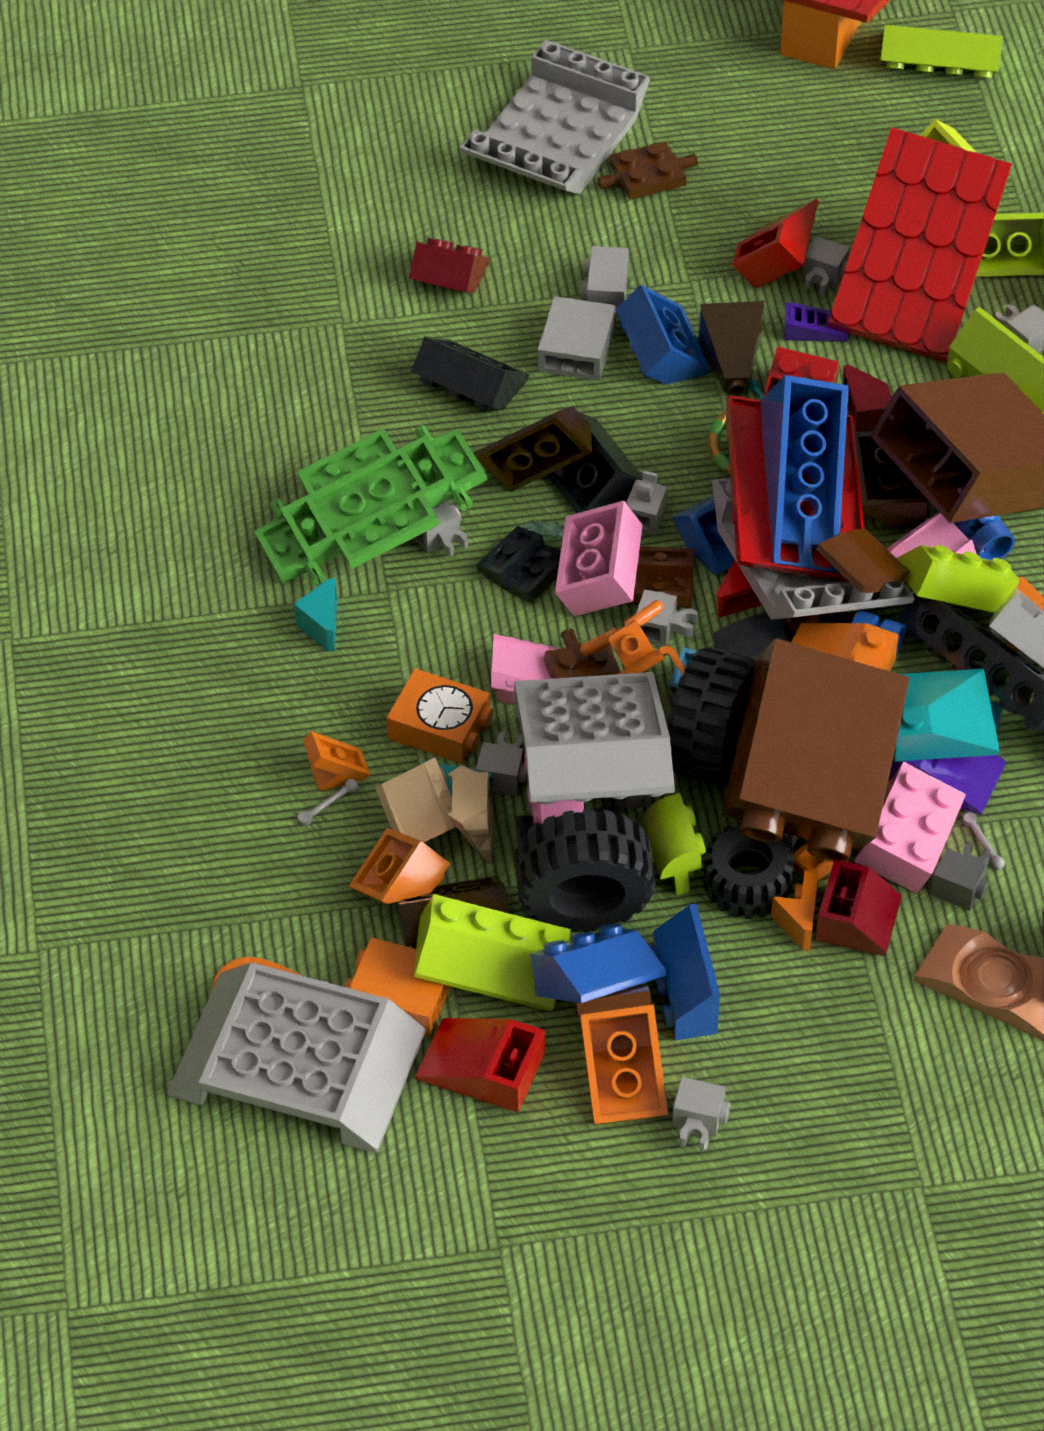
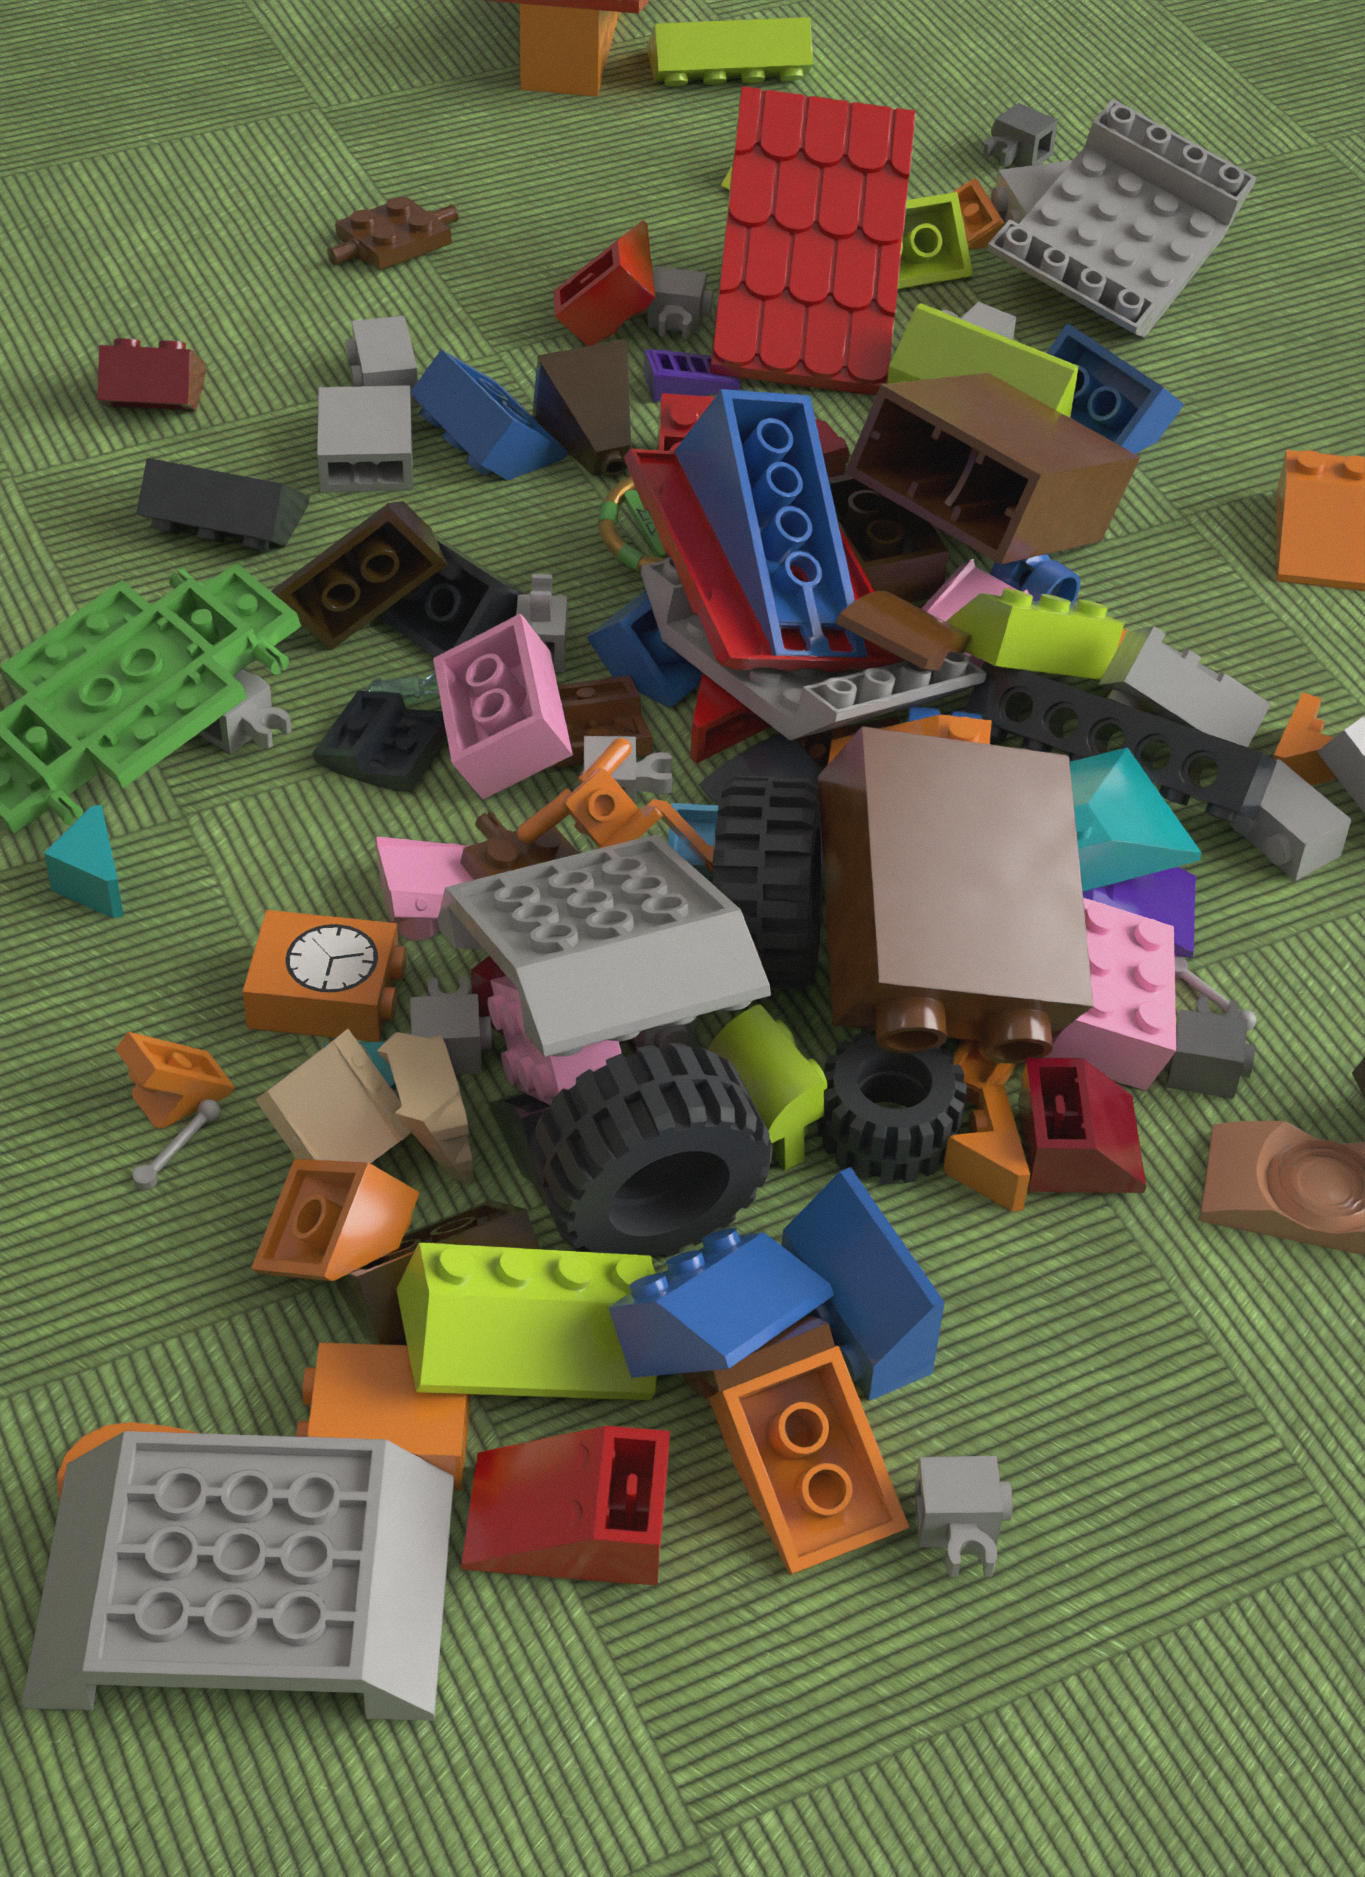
camera: 20 degrees left, 5 degrees down
light grey slope [459,39,650,194] -> none

